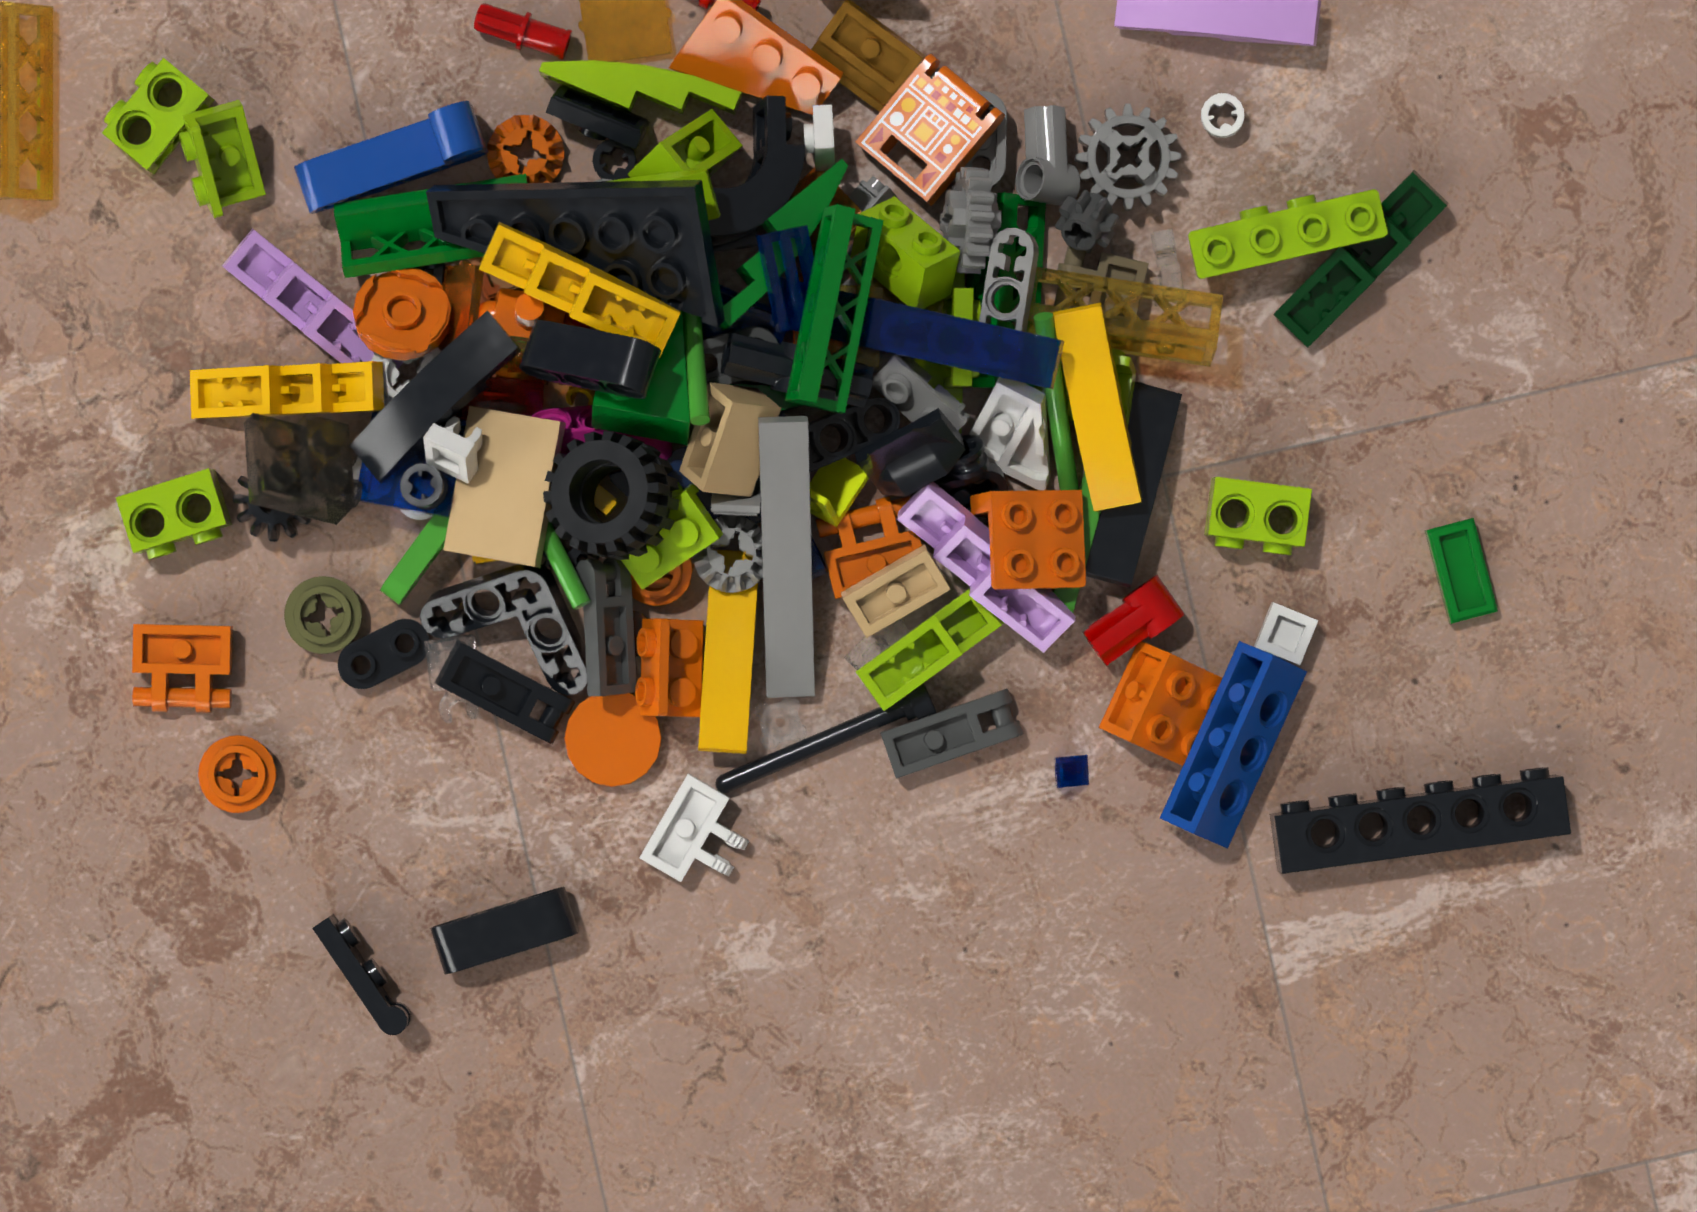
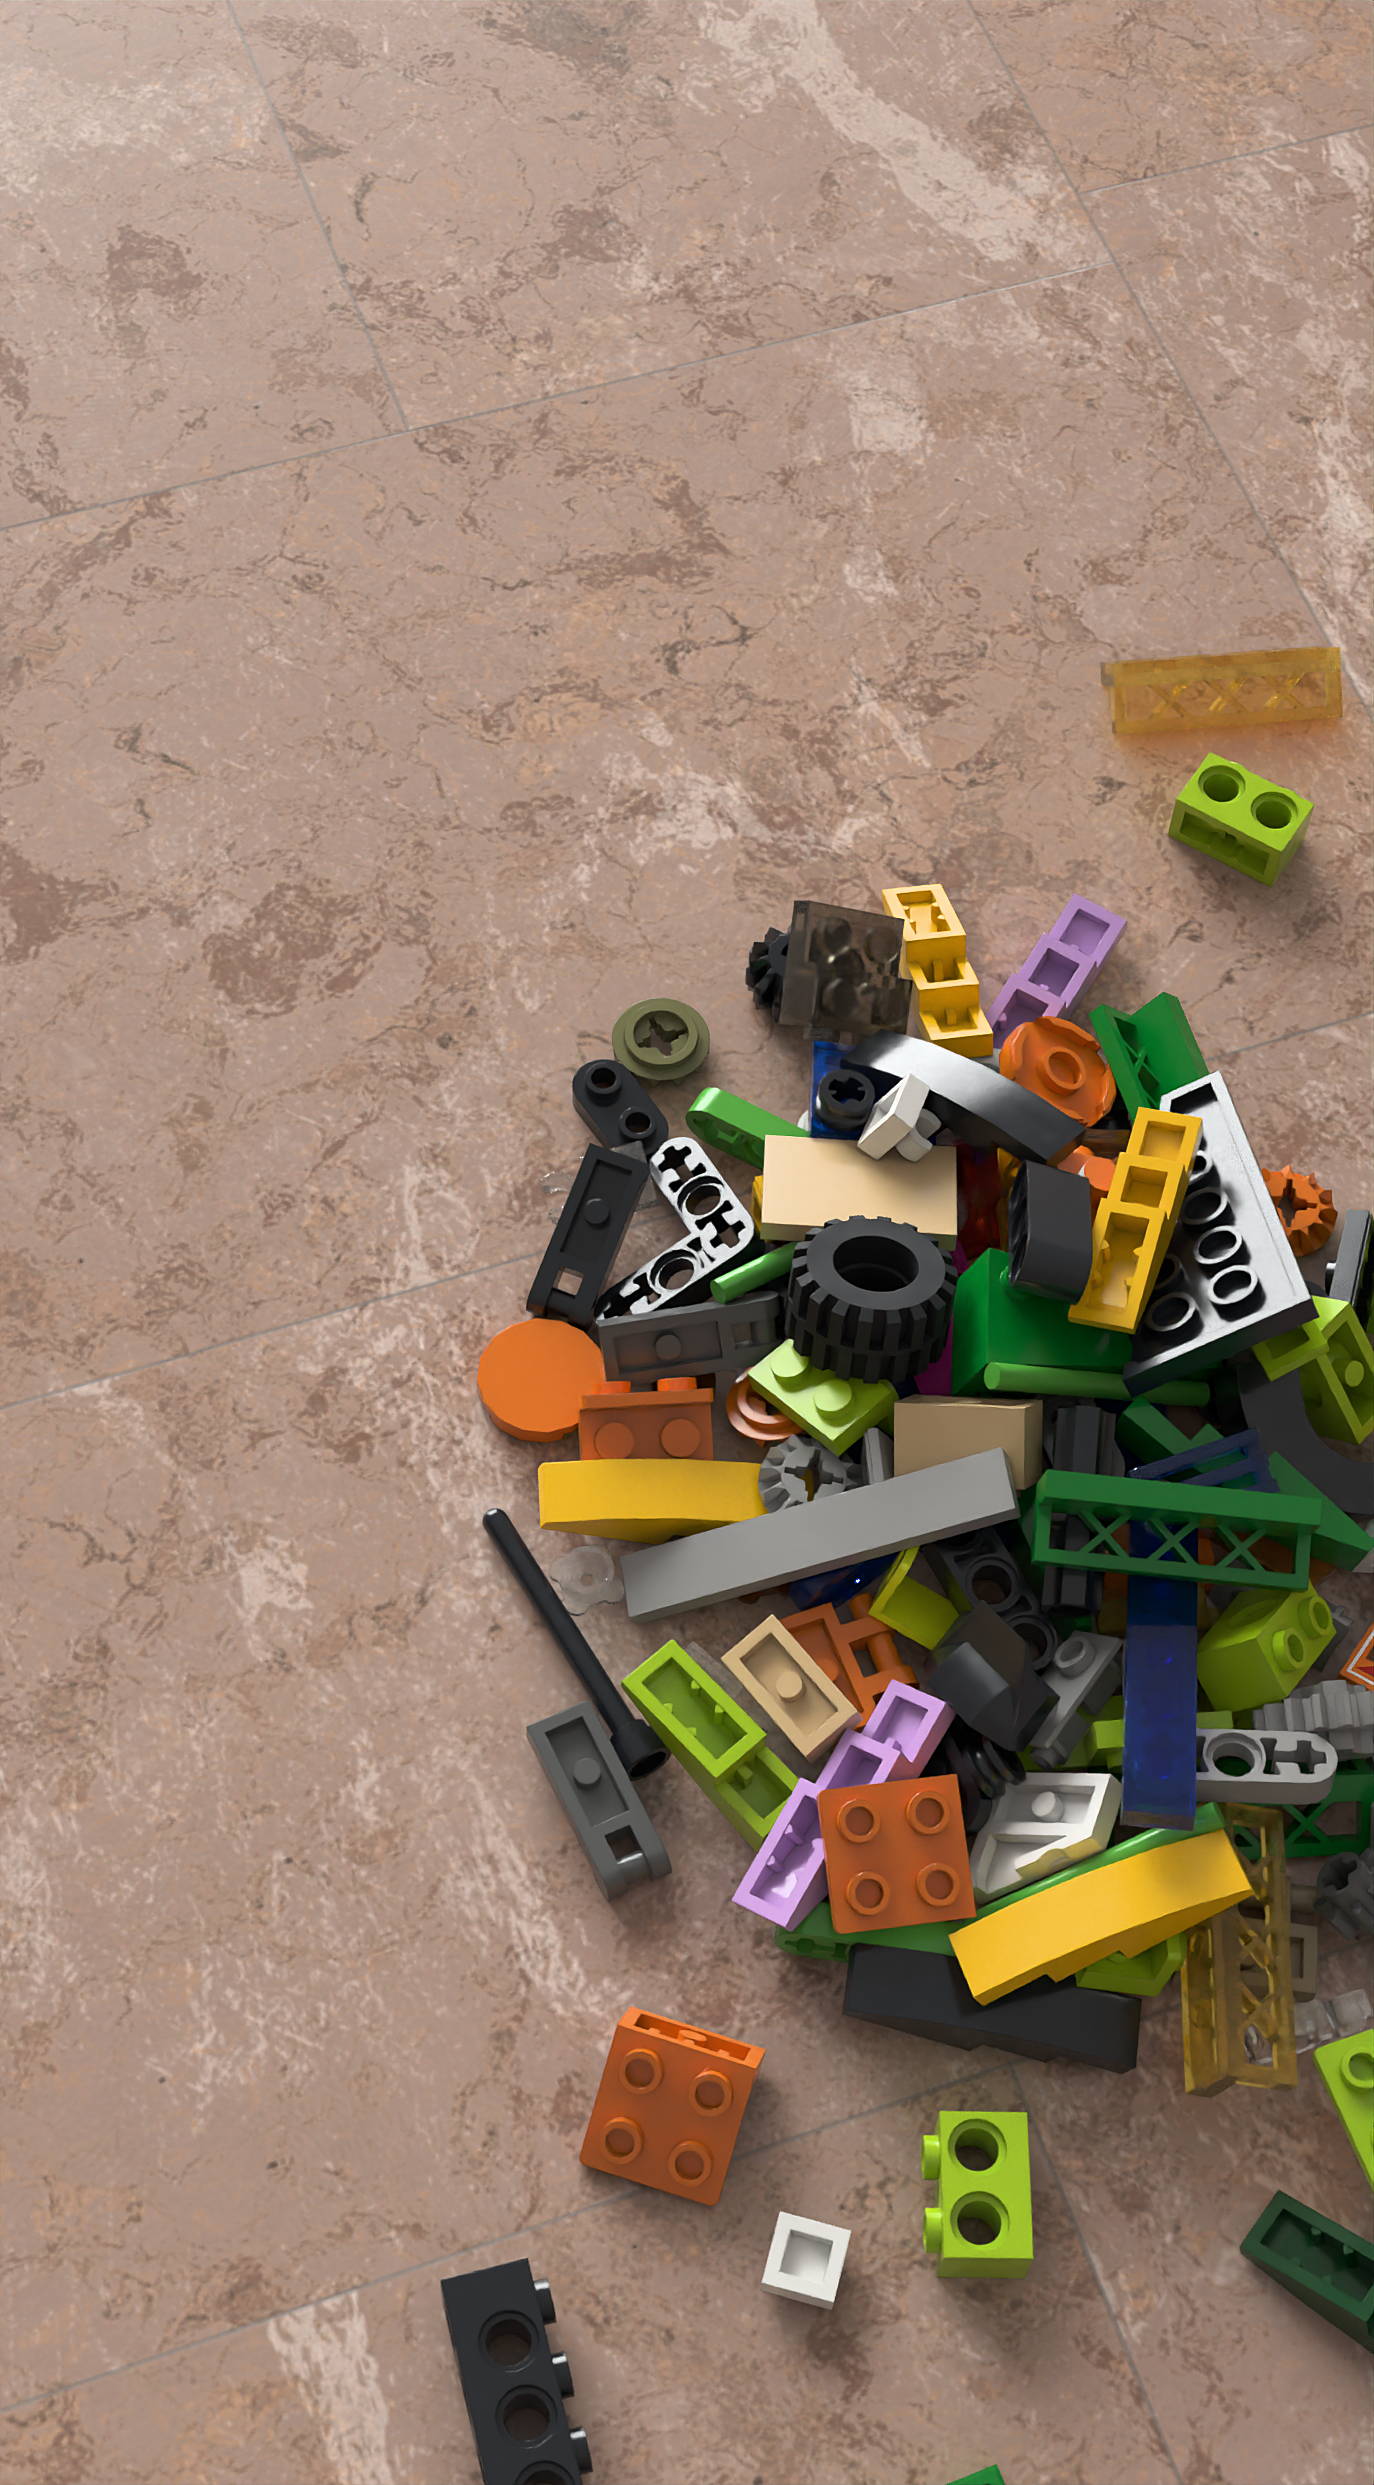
camera: 80 degrees right, 30 degrees down
lime brick [115,468,232,560] -> none
orange plate [132,624,233,713] -> none
lime bracket [179,100,266,218] -> none
orange gear [198,735,277,813] -> none
blue beam [294,101,488,214] -> none
black plate [312,914,411,1035] -> none
black beam [430,887,579,975] -> none
white hinge [639,773,749,882] -> none
clear blue piece [1054,755,1089,788] -> none
red piece [1082,575,1185,666] -> none
blue brick [1160,641,1307,849] -> none

